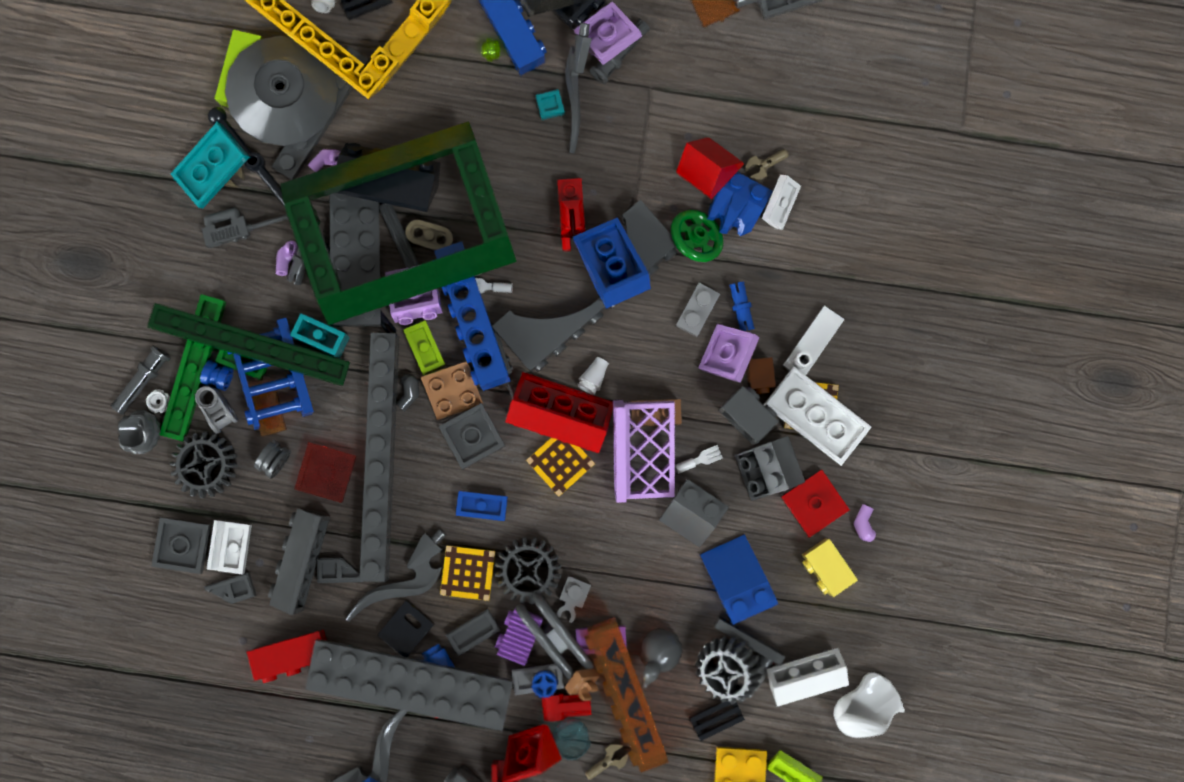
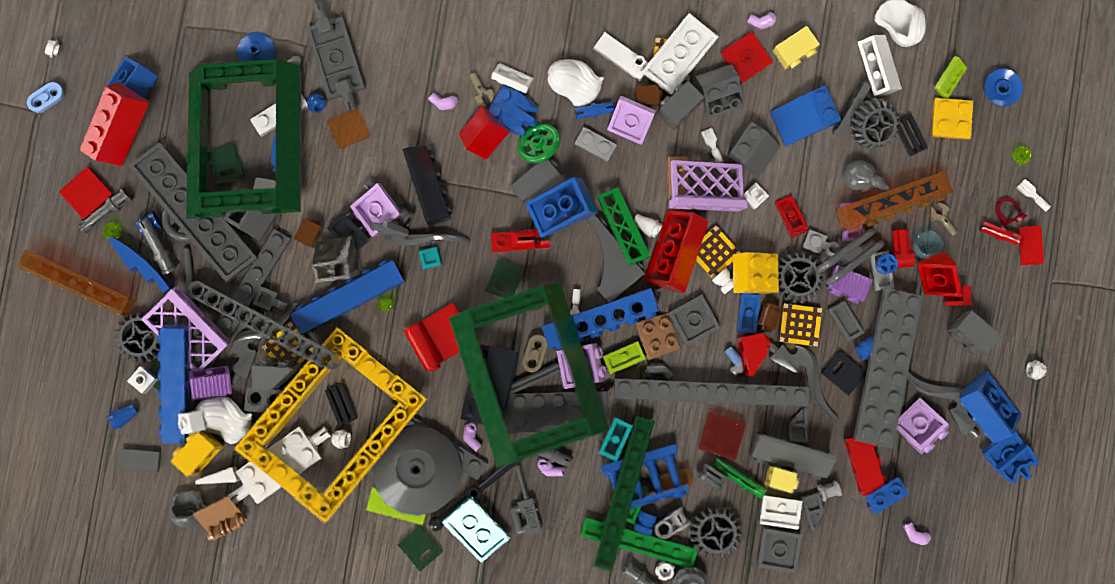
camera: 90 degrees left, 0 degrees up
medium nougat tile [565,669,600,701] -> none
none -> clear green piece [398,525,442,571]
none -> black slope [402,145,453,227]
none -> red door [403,303,460,373]
none -> lavender arm [428,92,458,110]
none -> clear green piece [485,259,525,298]
none -> white piece [548,59,604,108]
none -> green fence [597,187,650,266]
none -> white wheel [712,268,734,295]
none -> green pin [712,457,767,499]
none -> arm [725,347,744,376]
none -> yellow brick [733,252,779,294]
none -> red slope [737,333,770,377]
none -> white tile [744,183,769,210]
none -> reddish brown brick [758,303,781,333]
none -> light yellow brick [764,466,799,493]
none -> red slope [774,195,808,239]
none -> light grey bush [817,480,842,502]
none -> blue bracket [866,478,909,514]
none -> lavender plate [897,398,949,454]
none -> lavender arm [903,522,931,545]

